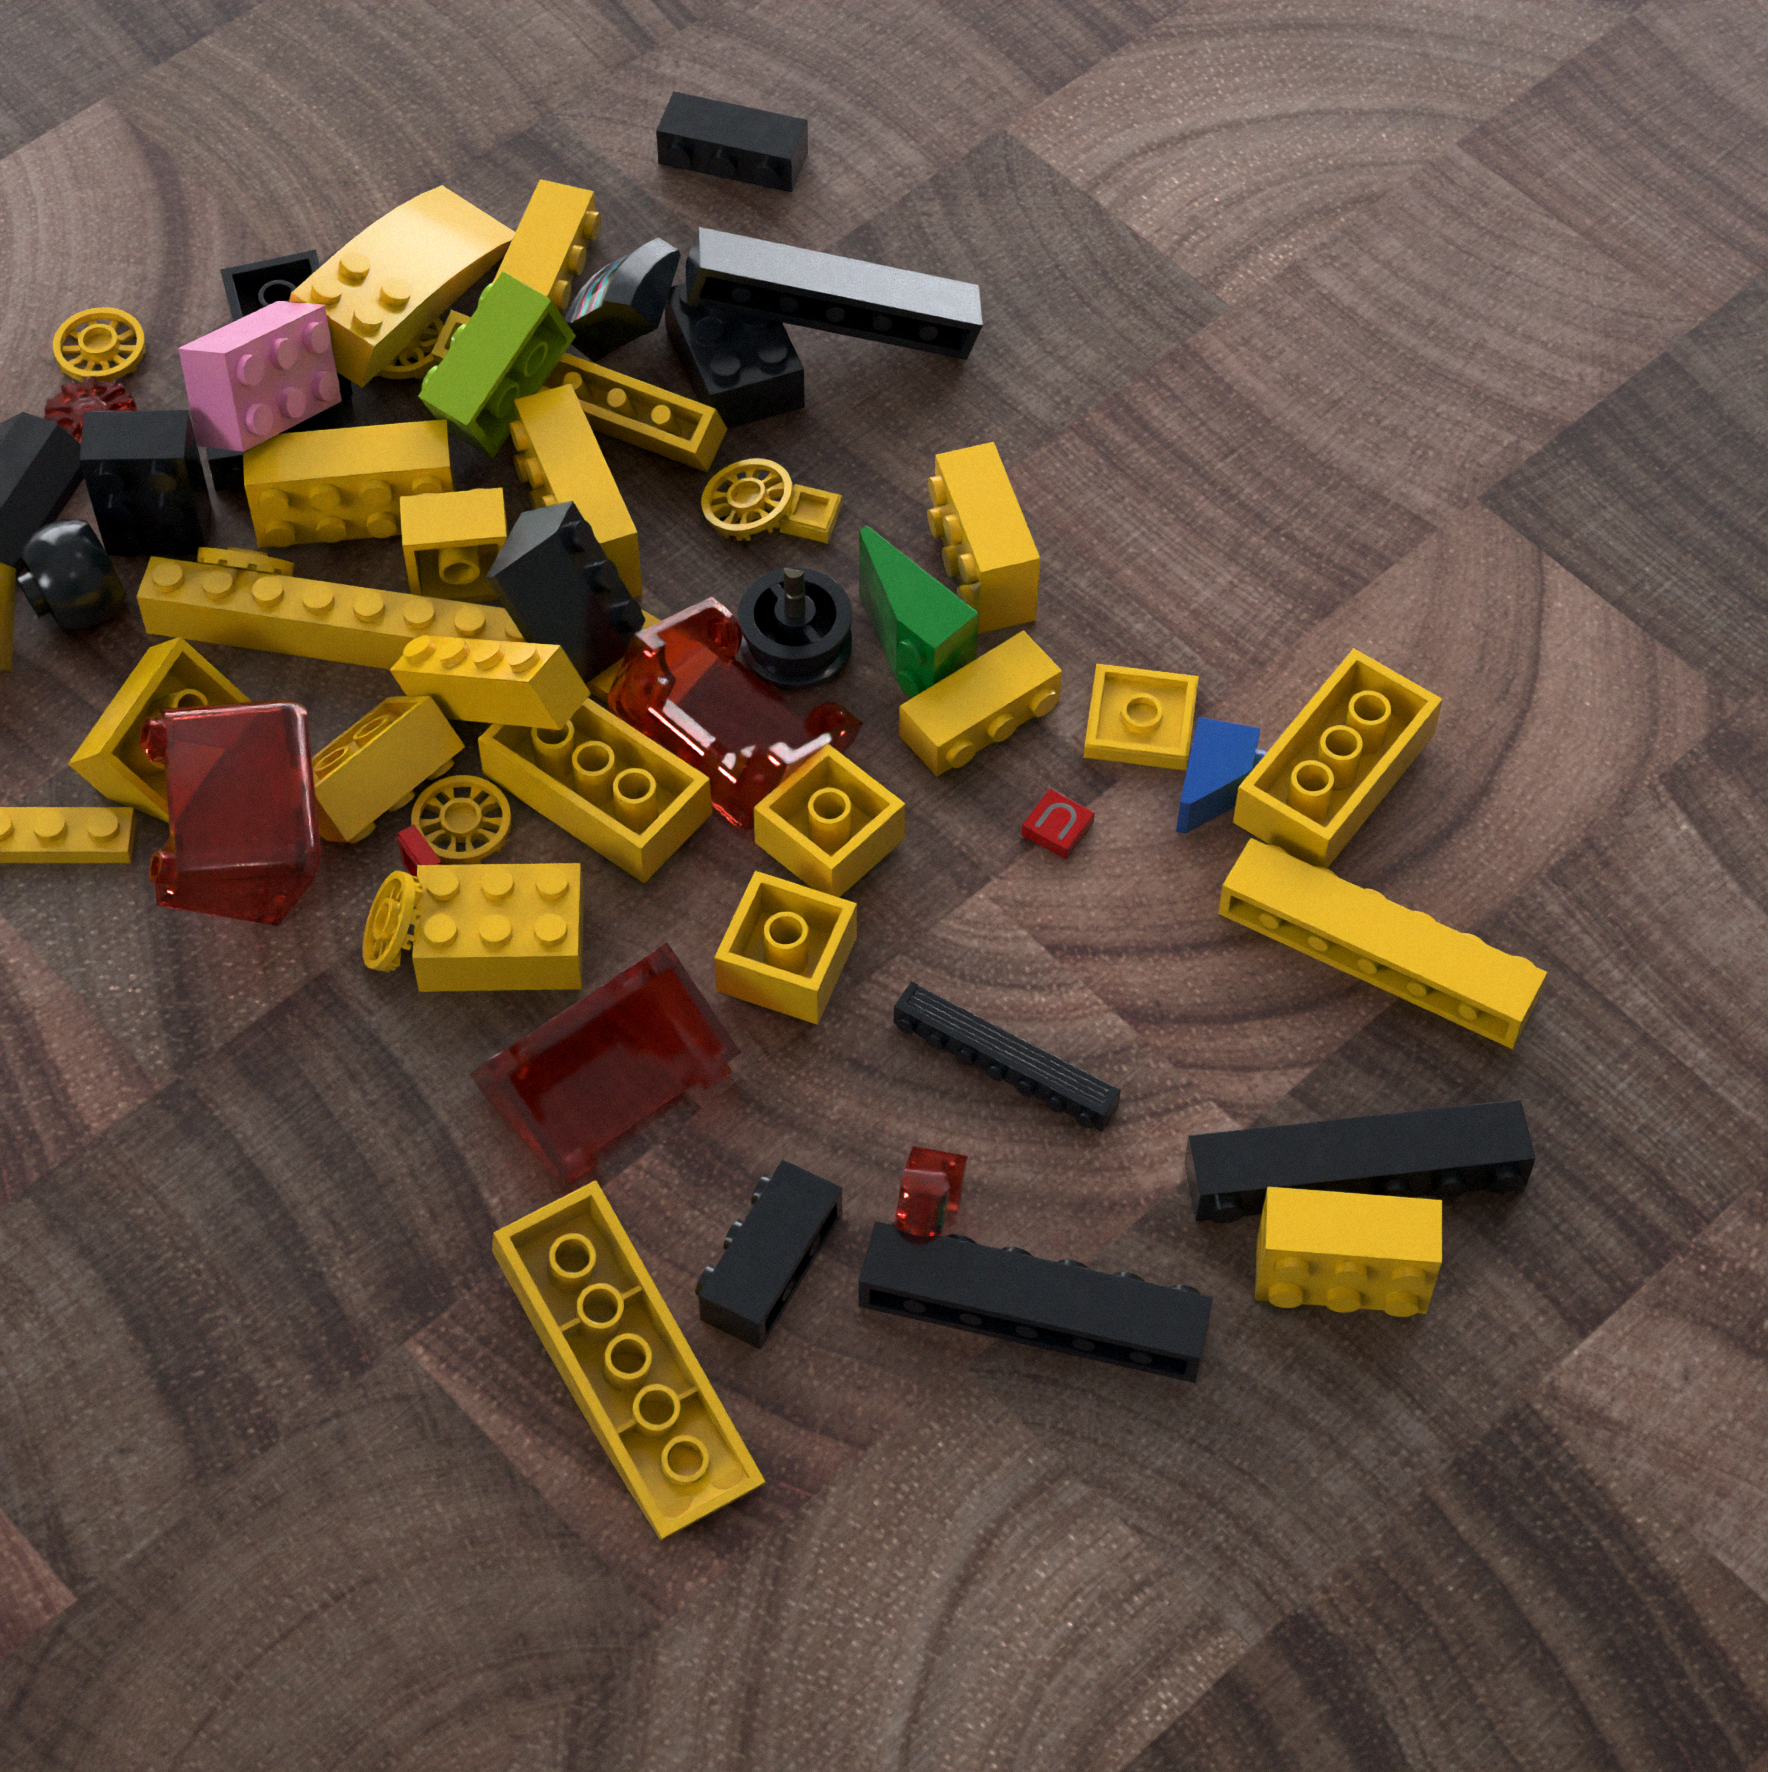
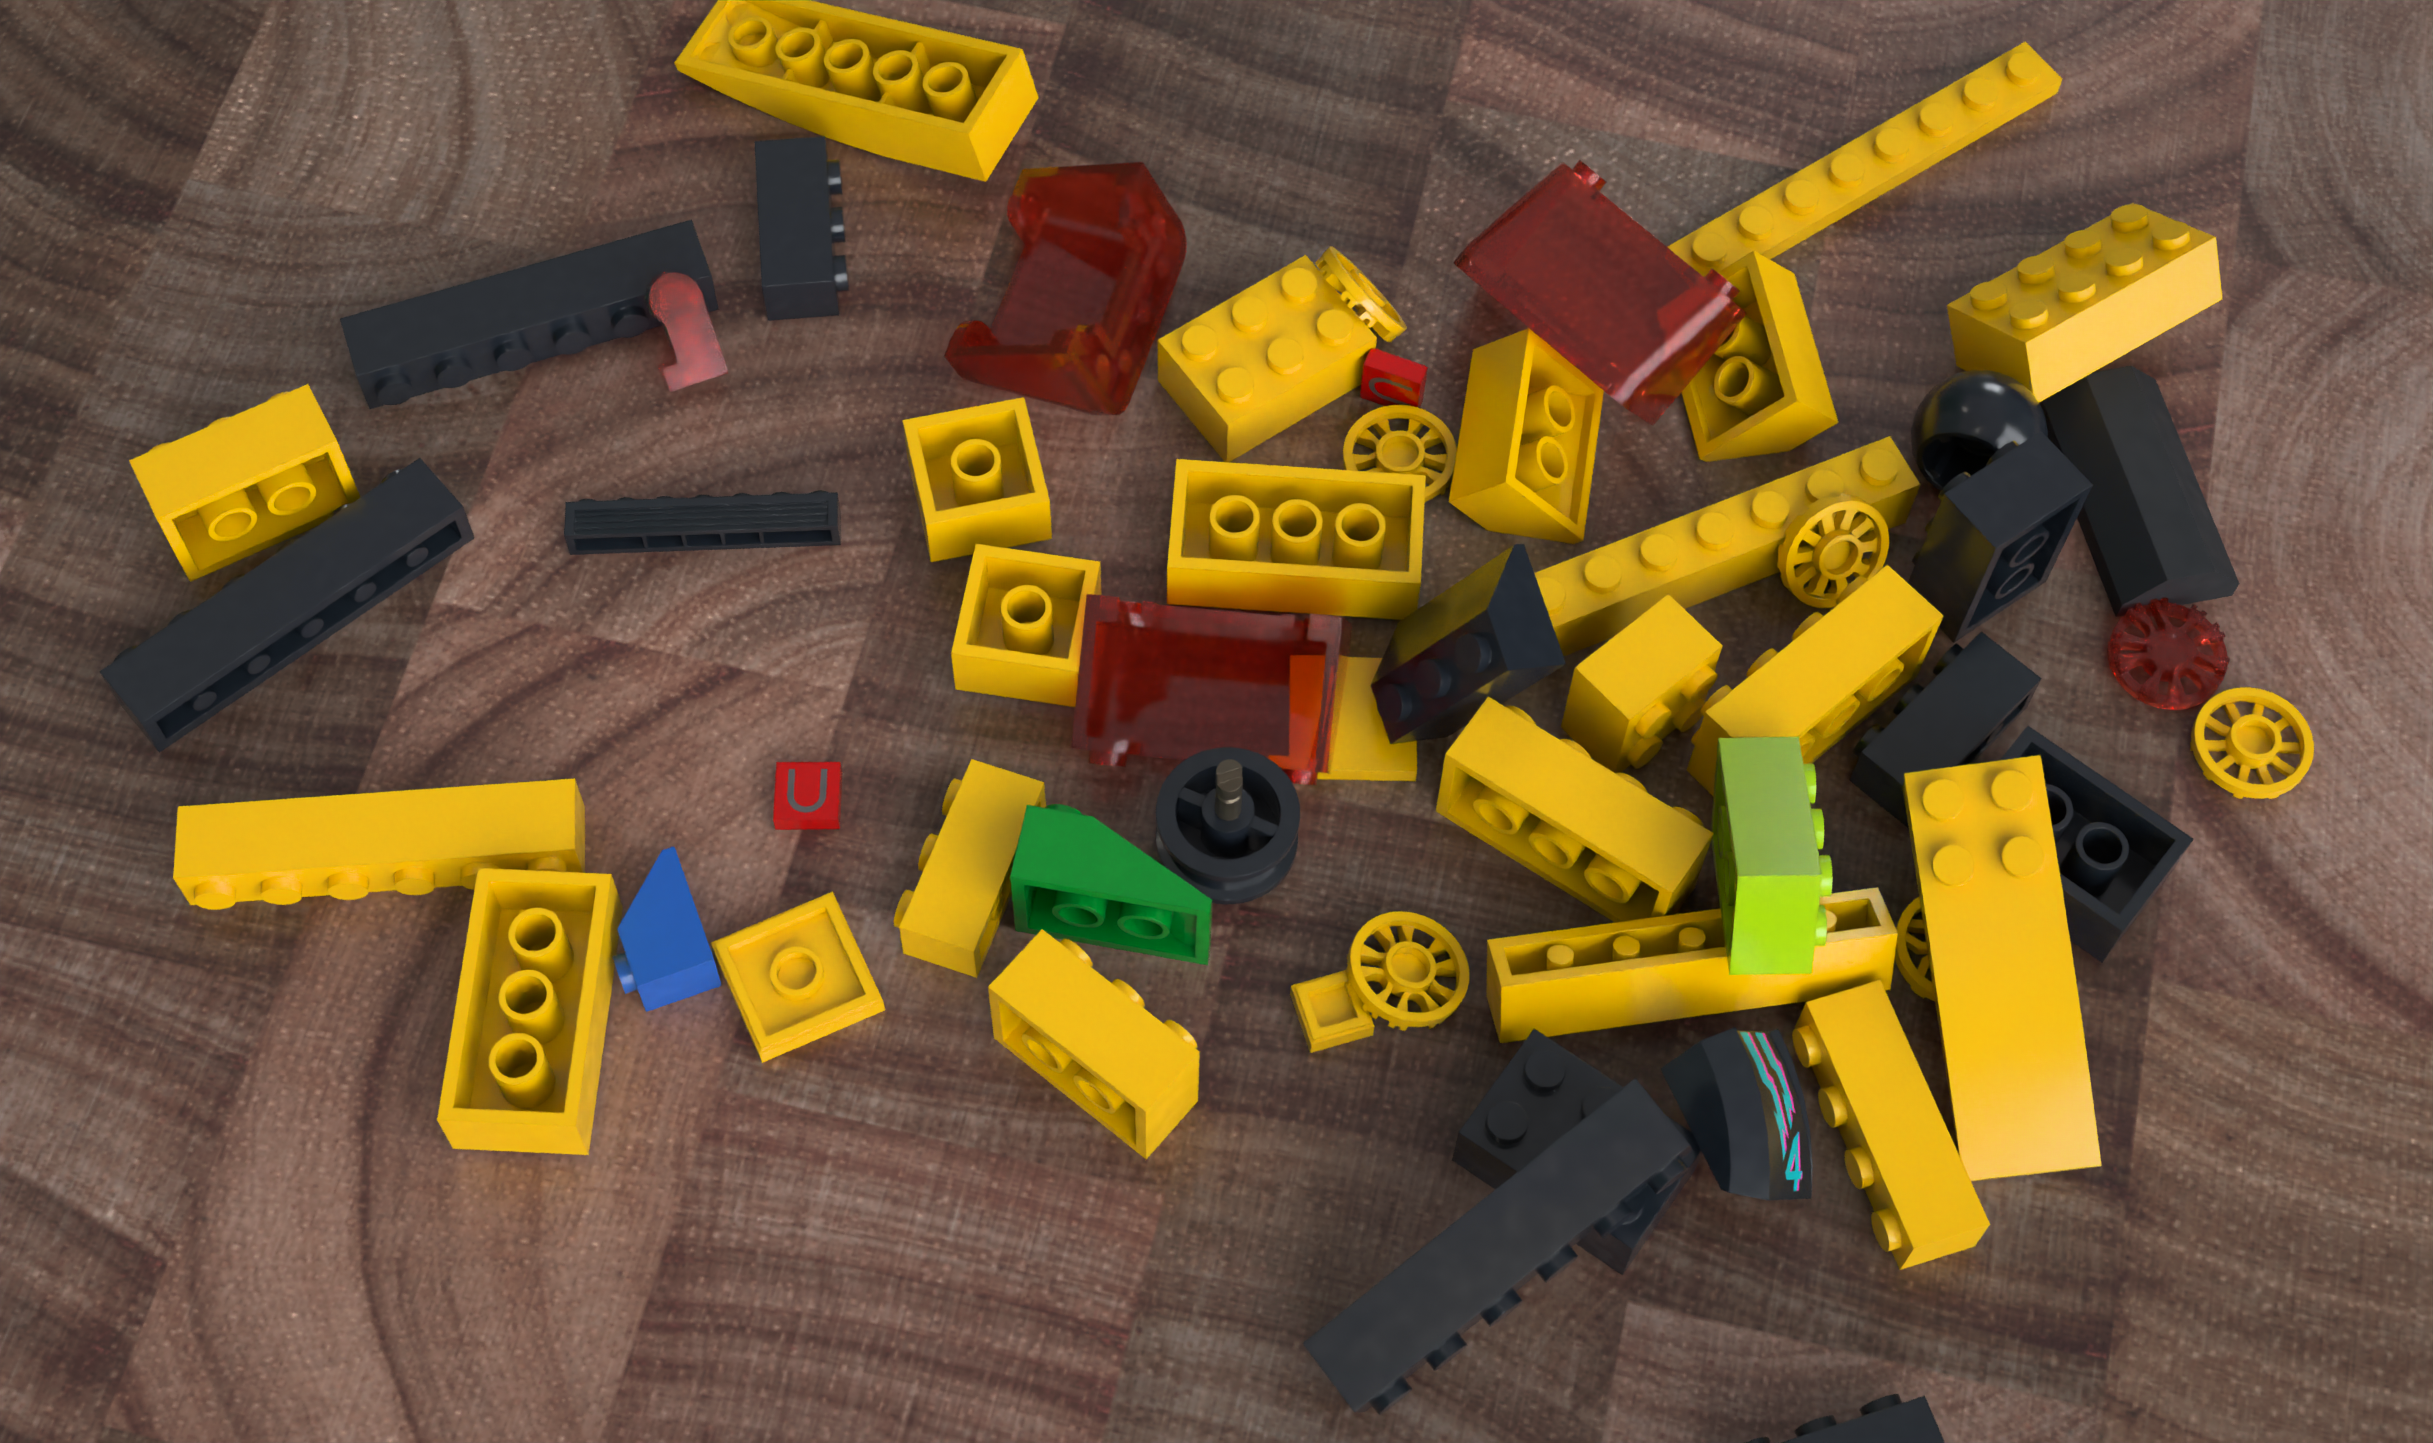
camera: 145 degrees right, 5 degrees up
bright pink brick [178,301,342,452] -> none
yellow brick [390,635,591,730] -> none

